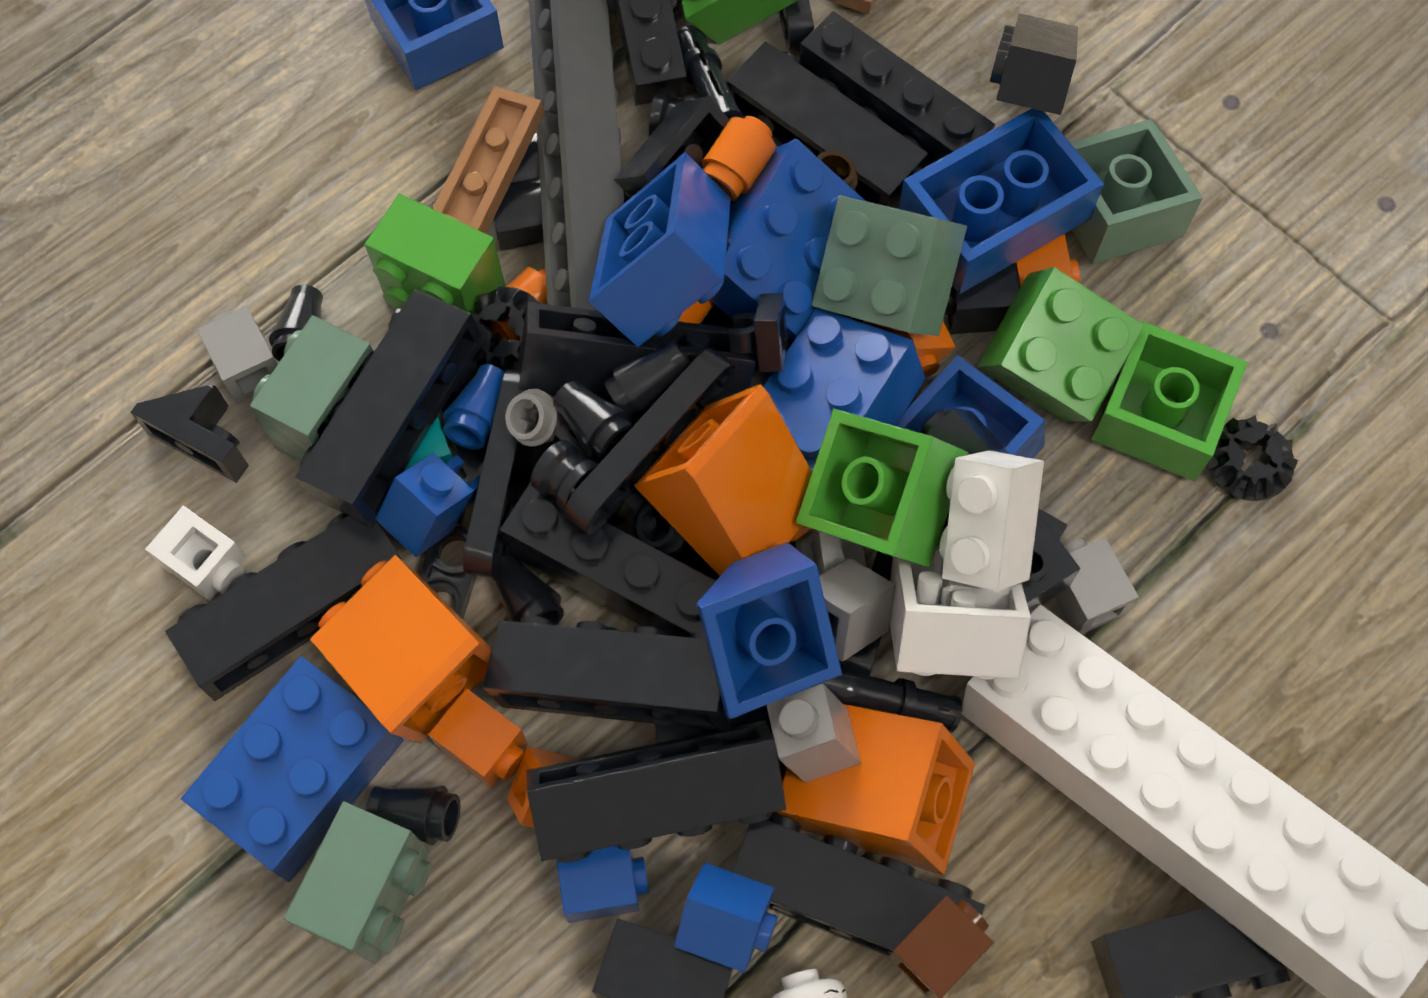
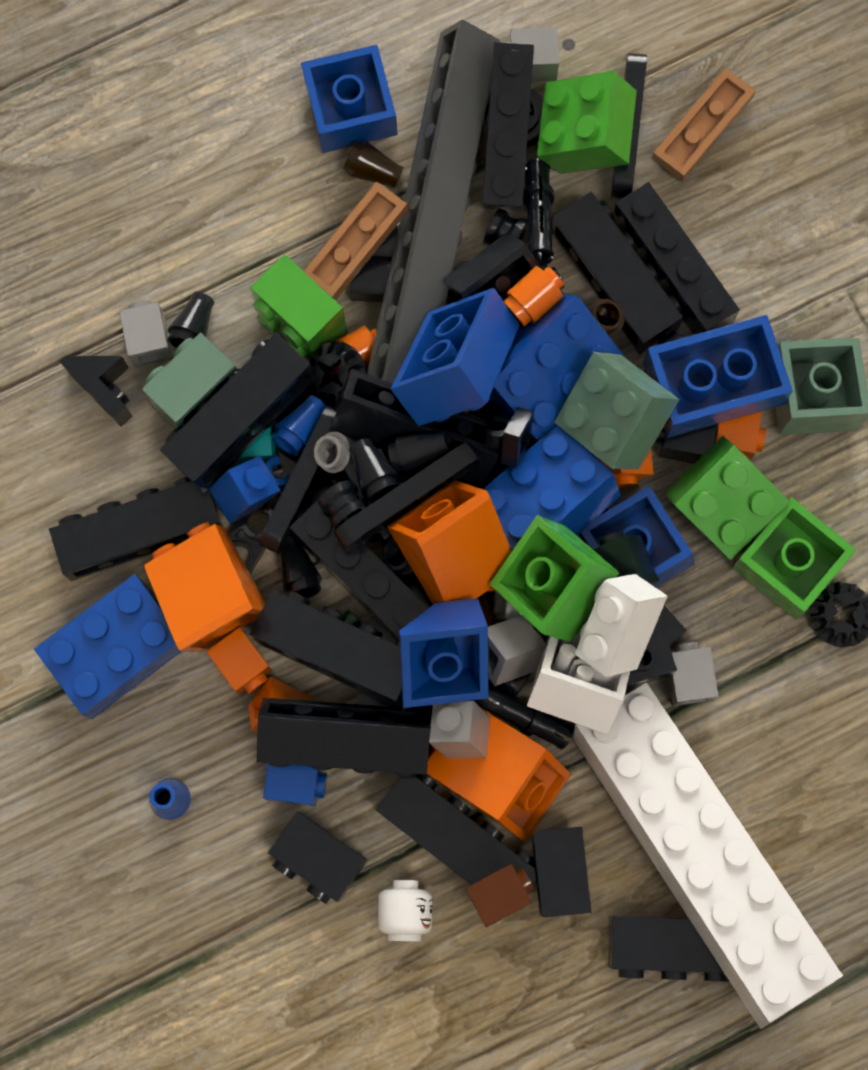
camera: 20 degrees right, 10 degrees up
white brick [145,505,247,601] -> none
sand green brick [283,801,432,964] -> none
black cone [366,786,461,845] -> none
blue brick [674,862,778,973] -> none
black brick [989,13,1078,115] -> none
none -> blue cone [149,778,191,820]
none -> dark brown cone [343,140,404,189]
none -> black panel [531,827,592,917]

